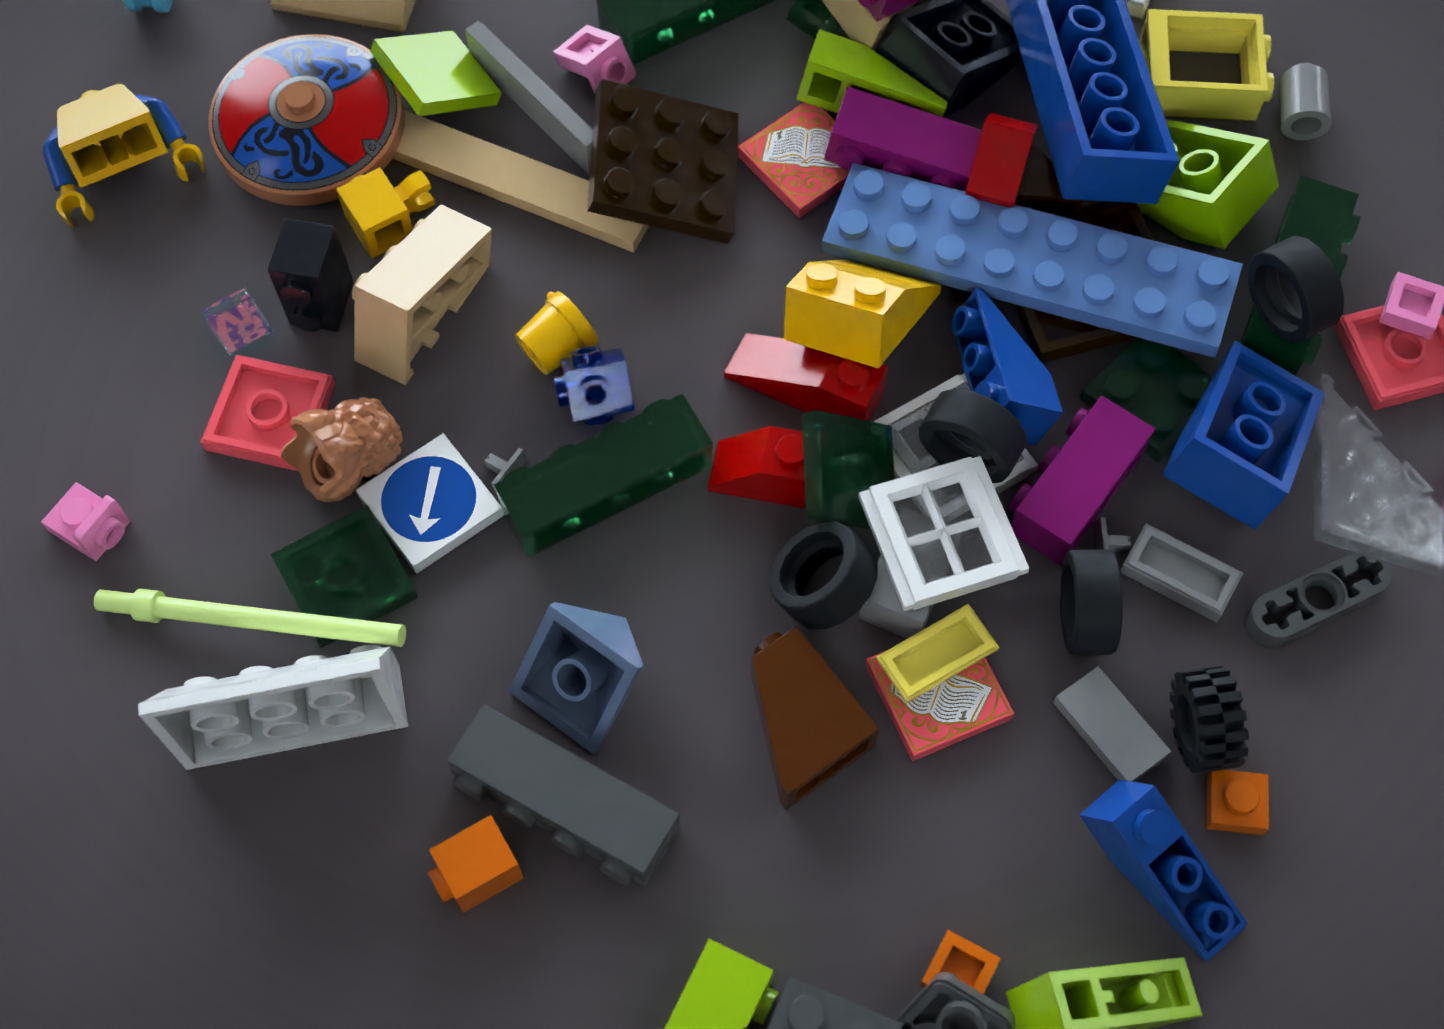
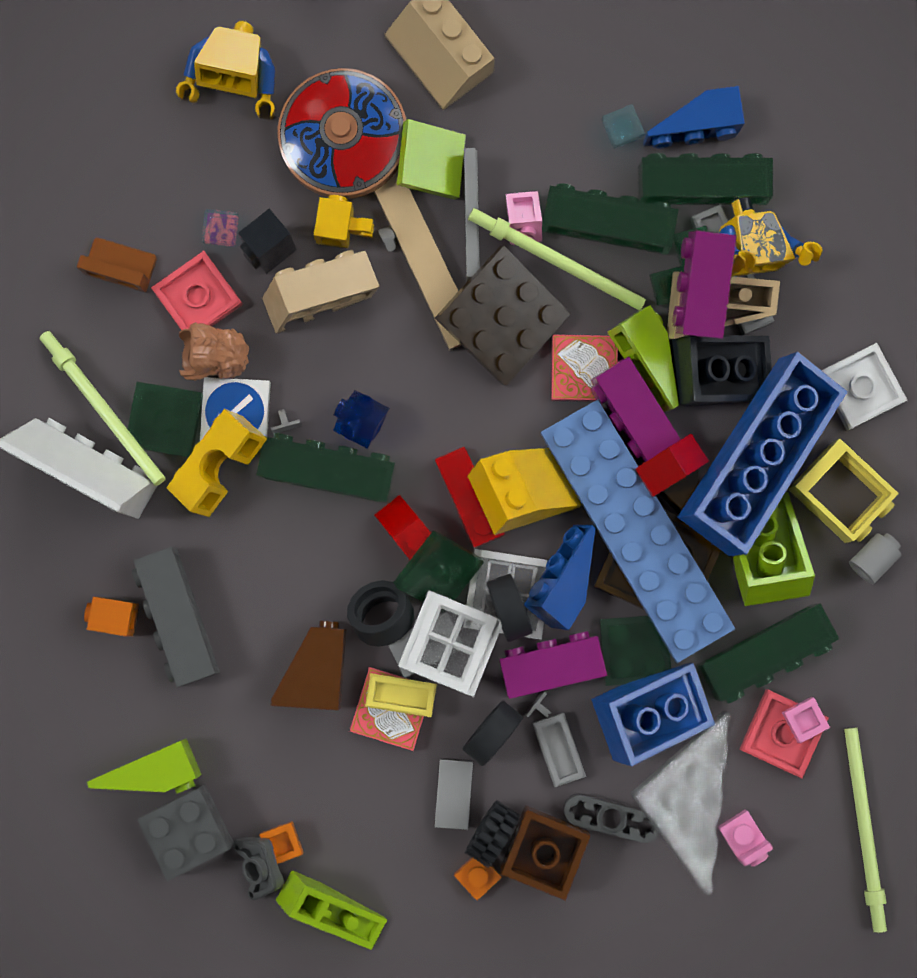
camera: 35 degrees right, 20 degrees up
bright pink bracket [41,482,131,562] -> none
sand blue slope [508,602,643,755] -> none
yellow piece [515,291,599,375] -> none
blue slope [1079,780,1248,961] -> none
black tyre [1247,236,1344,343] -> none
none -> dark orange panel [77,237,157,293]
none -> yellow arch [166,409,267,517]
none -> light grey piece [378,226,396,251]
none -> yellowish green bar [468,208,646,311]
none -> reddish brown brick [500,805,591,901]

